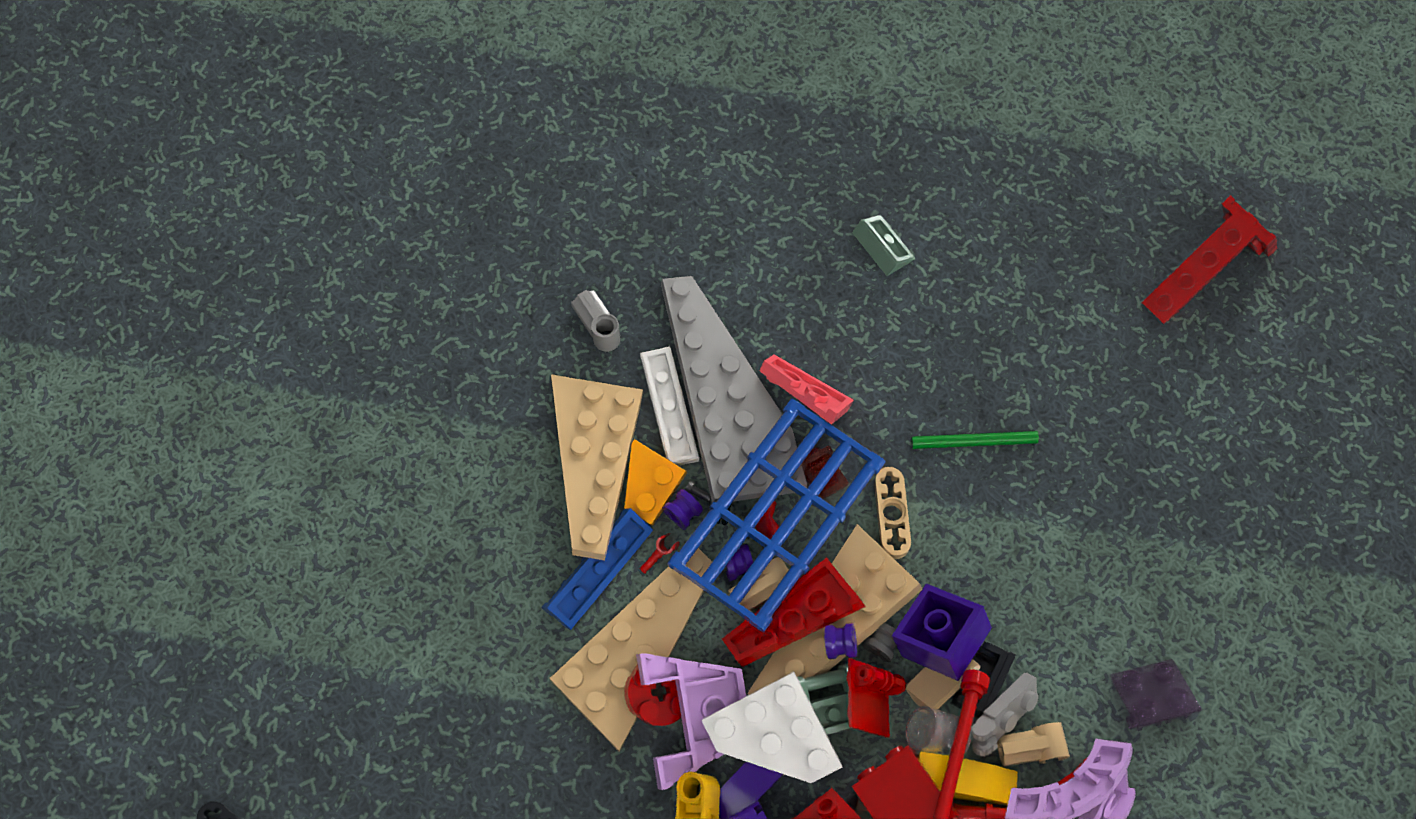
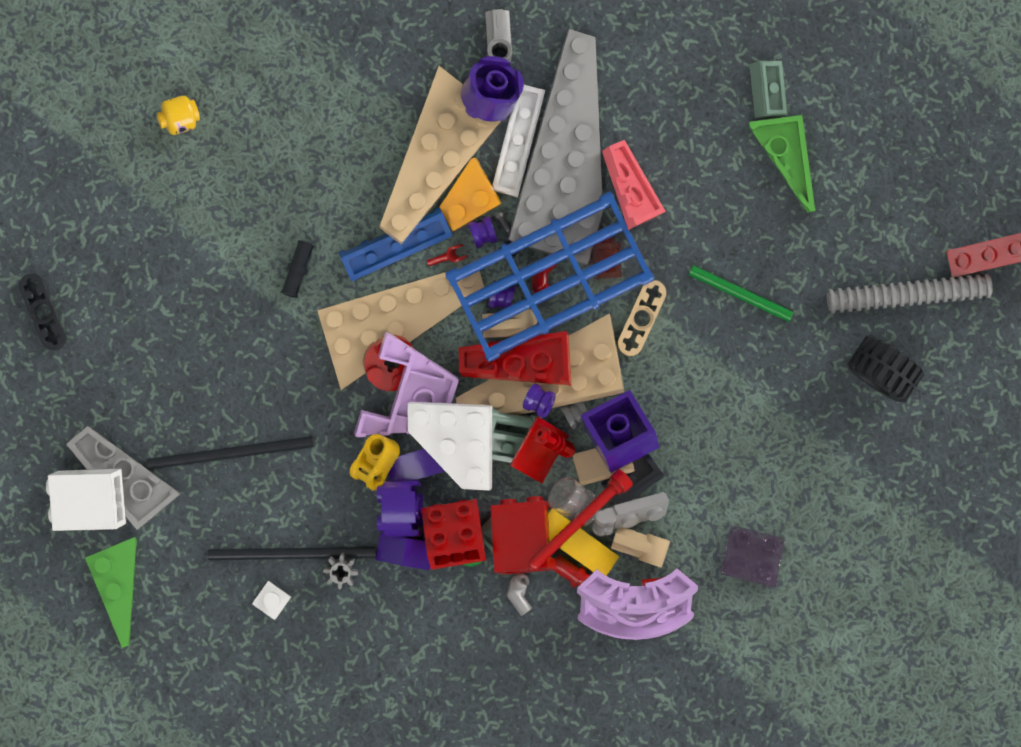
camera: 30 degrees right, 20 degrees up
none -> yellow head [157,96,200,135]
none -> black pin [280,240,315,298]
none -> dark purple brick [461,56,524,122]
none -> bright green wing [748,115,815,213]
none -> light grey piece [827,273,993,314]
none -> black tyre [847,336,924,403]

